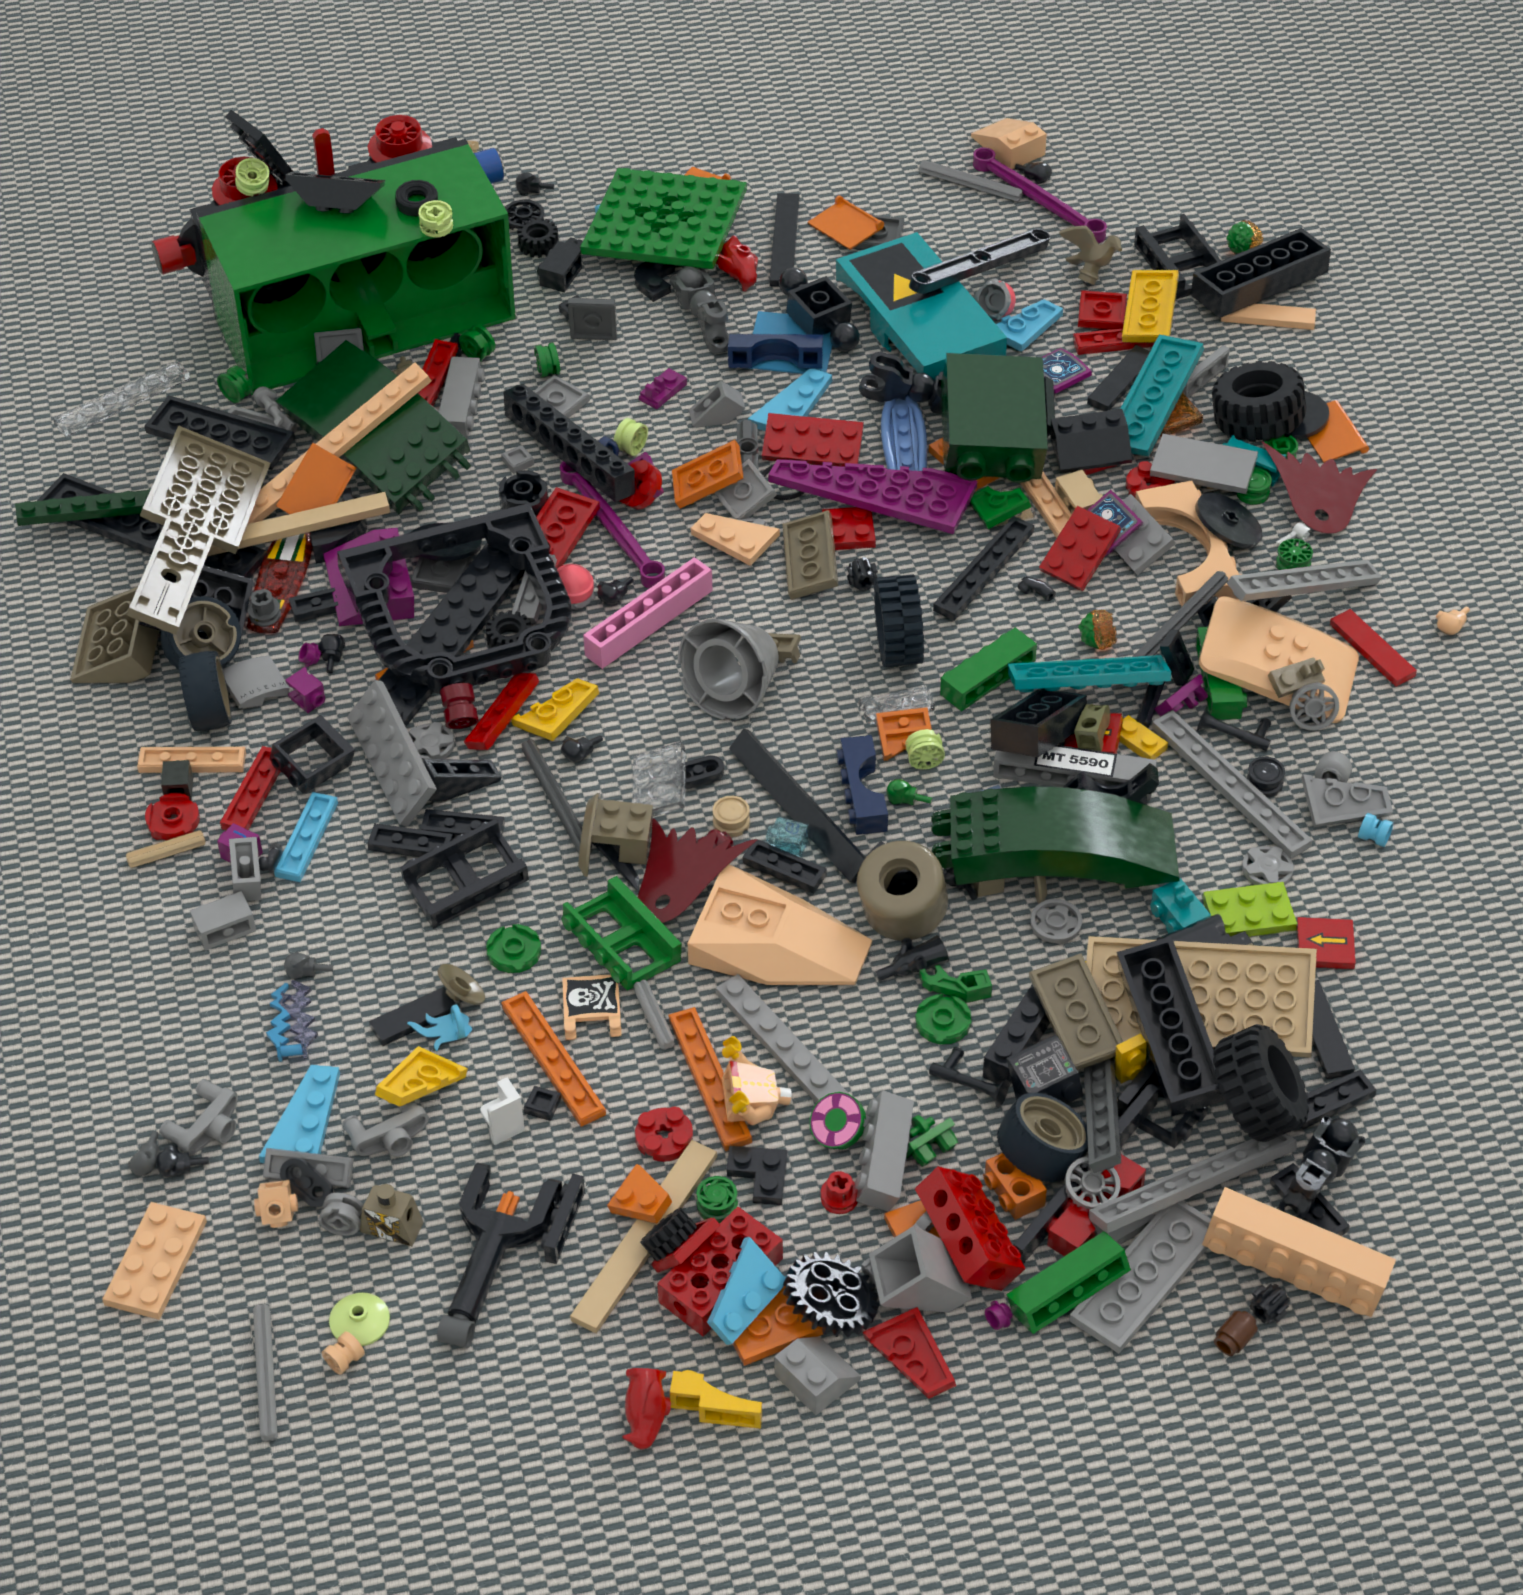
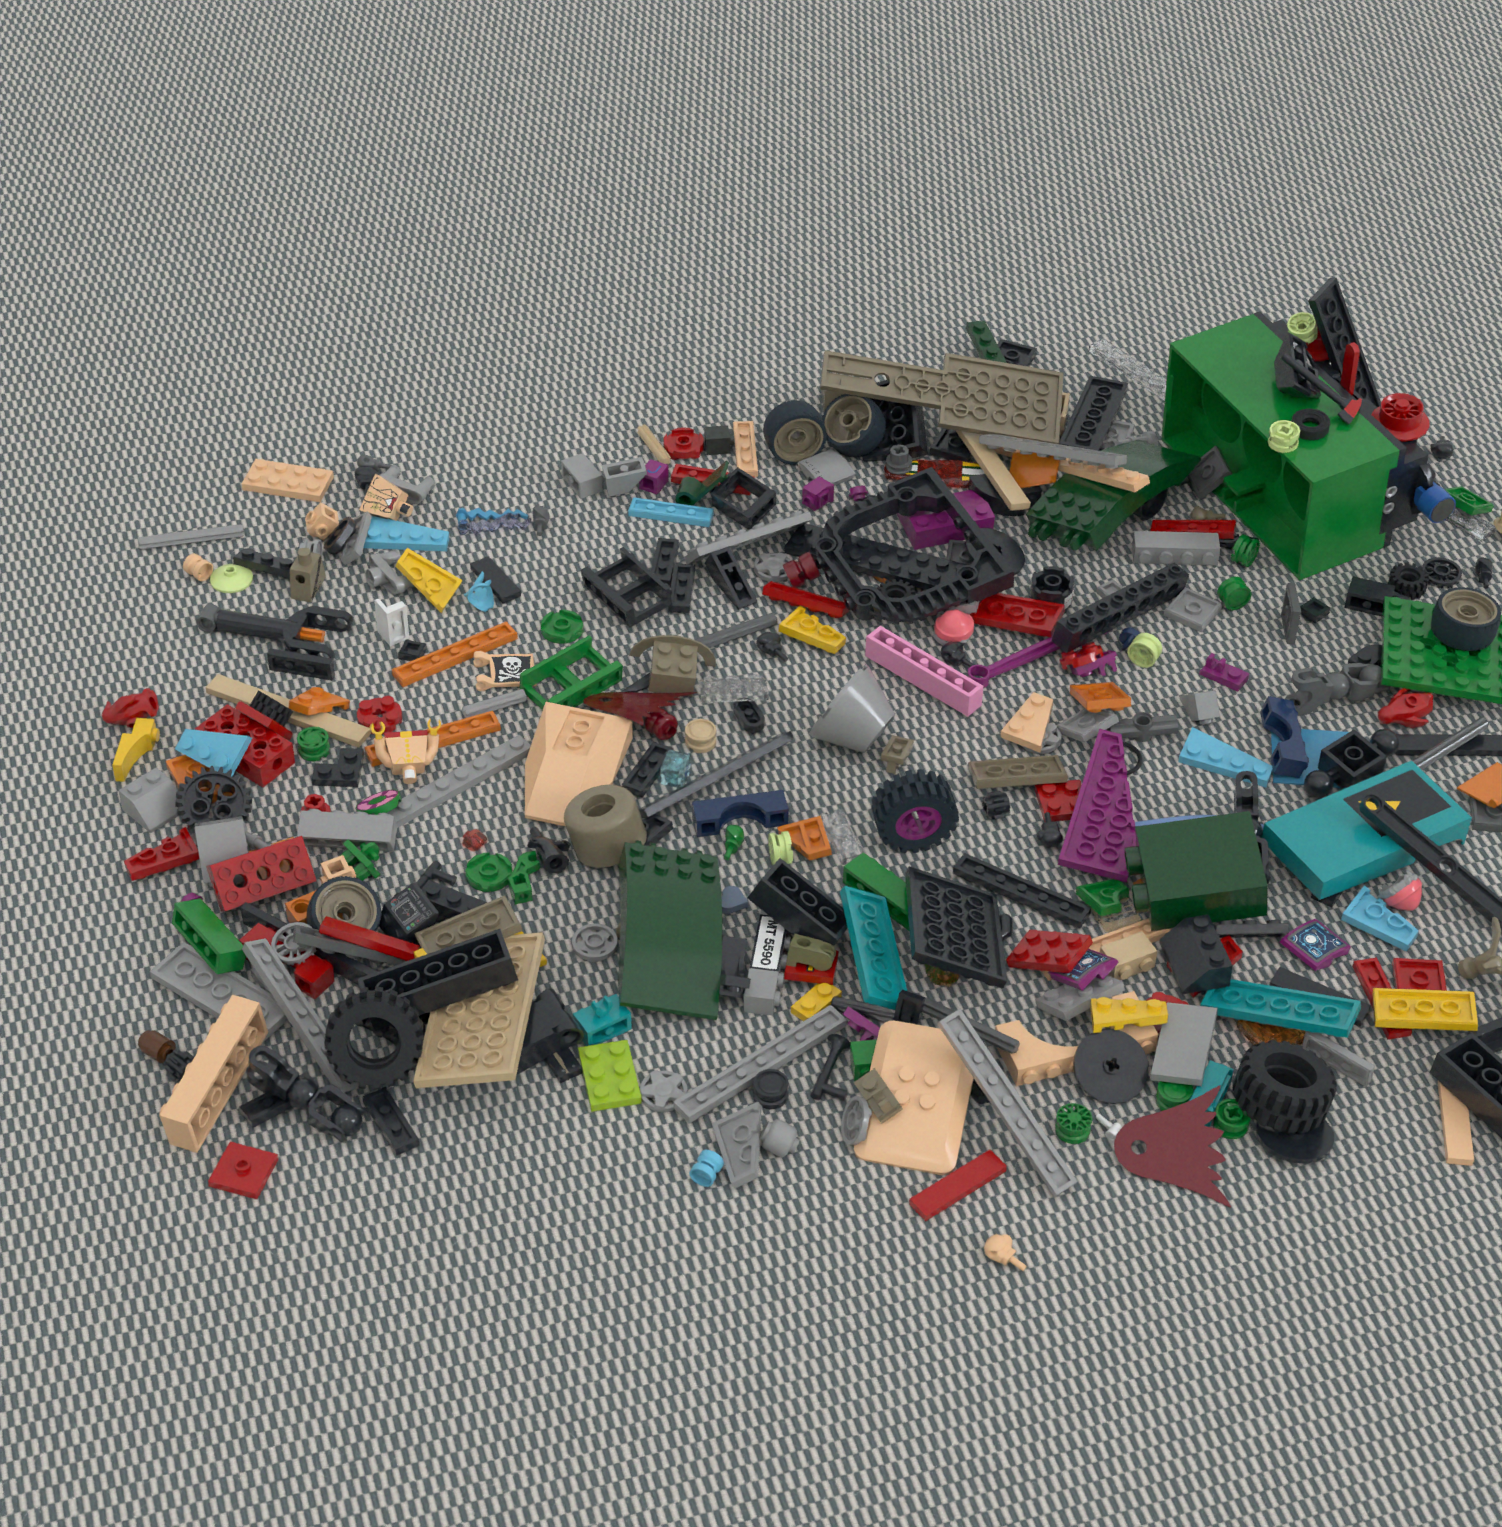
camera: 85 degrees right, 5 degrees down
green wheel [217,365,254,403] -> none
black arm [259,842,283,872] -> none
dark tan dish [437,964,485,1005] -> none
red plate [762,413,864,467] -> none
red tile [1297,917,1356,969] -> none
orange piece [1307,400,1369,463] -> none
black tile [1312,980,1355,1079] -> none
none -> red plate [208,1141,279,1200]
none -> black plate [233,548,294,579]
none -> red tile [319,916,420,961]
none -> light nougat brick [320,855,357,884]
none -> light nougat torso [359,474,413,521]
none -> clear red piece [462,829,488,851]
none -> dark green door [675,461,729,506]
none -> black plate [905,866,1007,988]
none -> light grey plate [979,434,1127,469]
none -> black piece [1036,812,1063,847]
none -> yellow wing [1090,997,1168,1033]
none -> black piece [1280,352,1362,425]
none -> dark grey axle [1412,717,1489,770]
none -> wheel [1431,587,1501,651]

